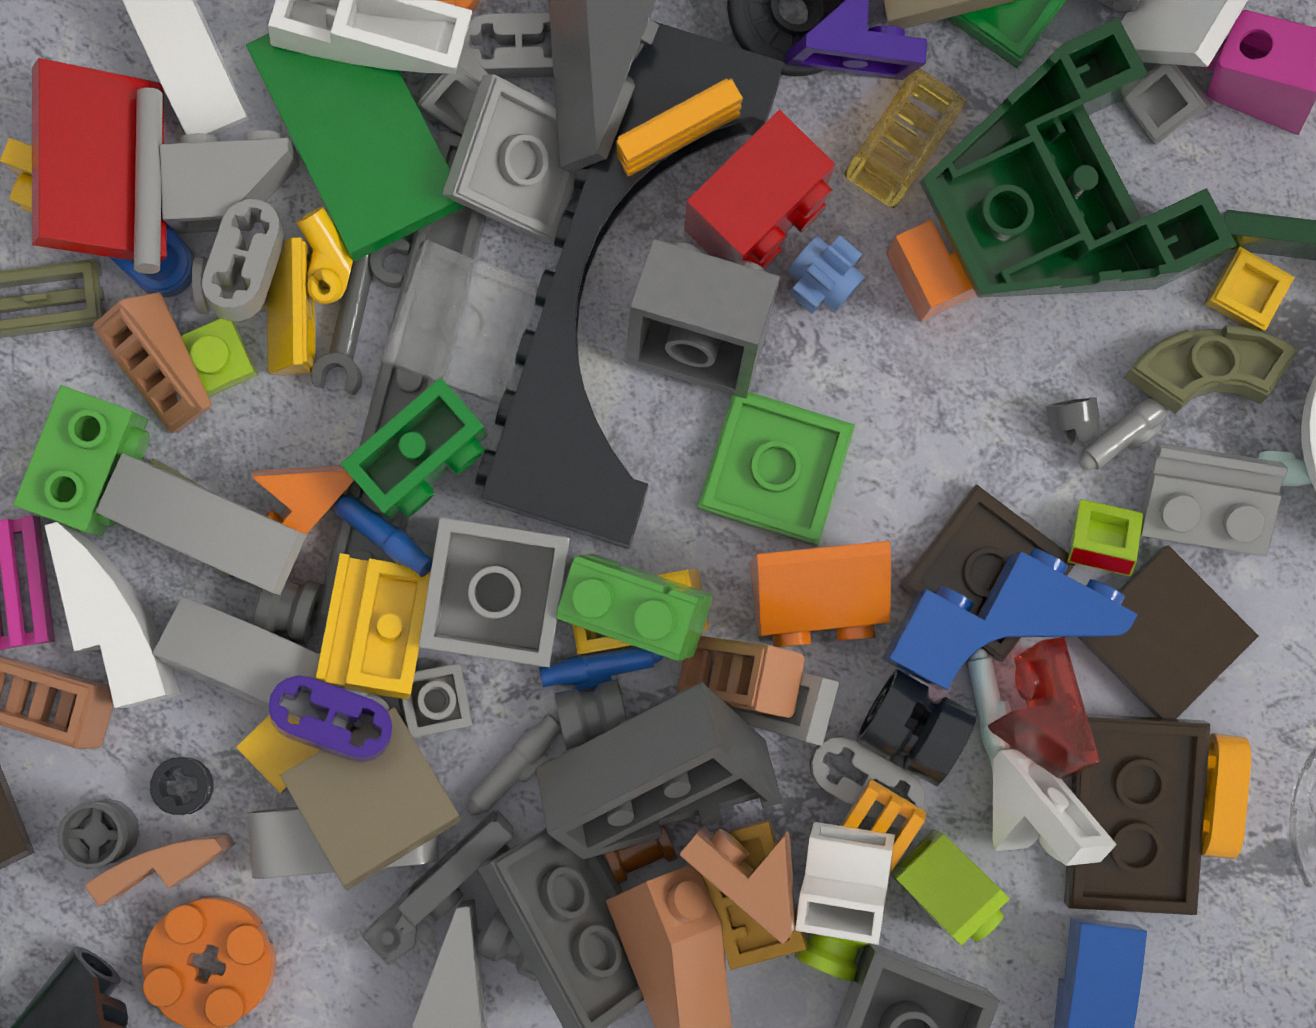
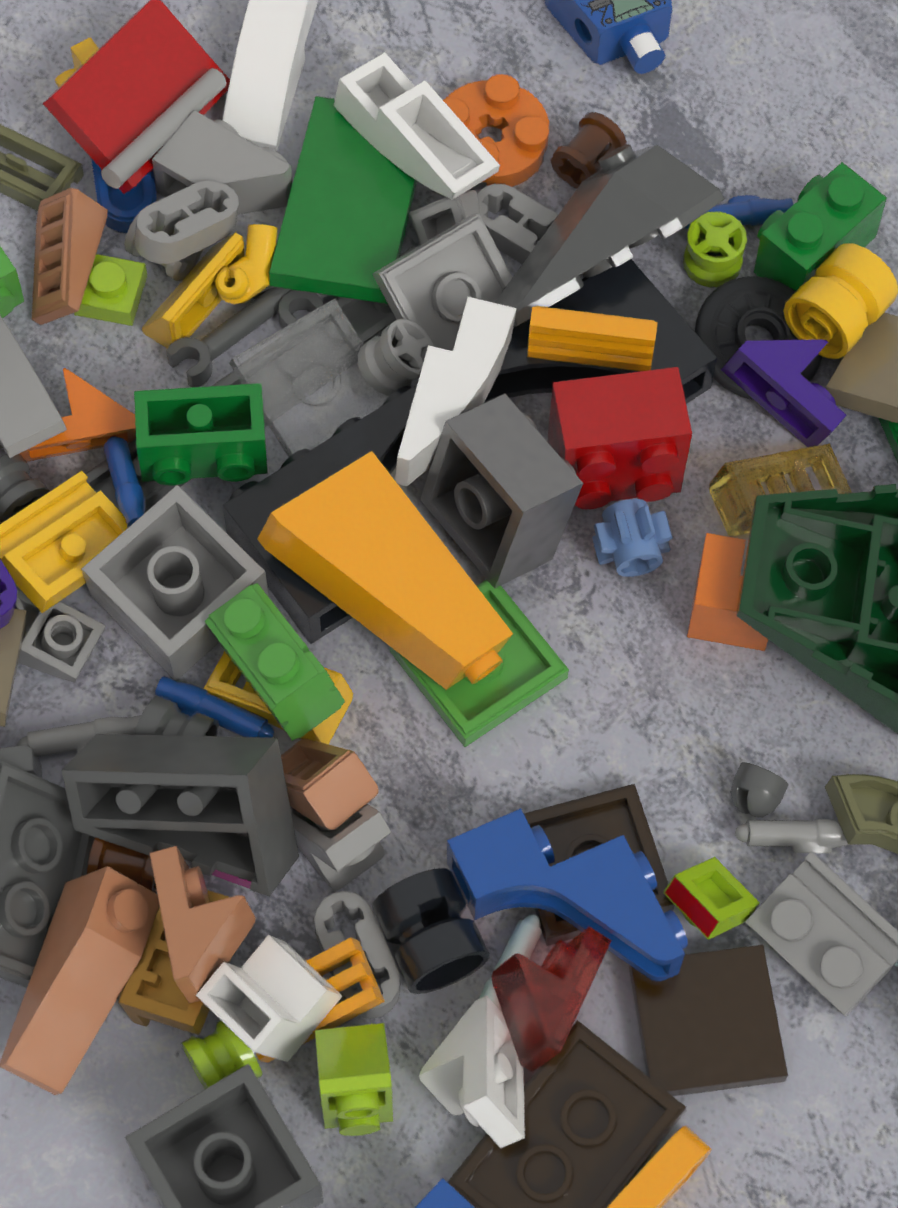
camera: 40 degrees right, 20 degrees down
orange slope [750,541,891,647] -> none
none -> light orange slope [257,451,513,690]
none -> light grey wheel [358,319,434,396]
none -> white slope [395,297,517,486]

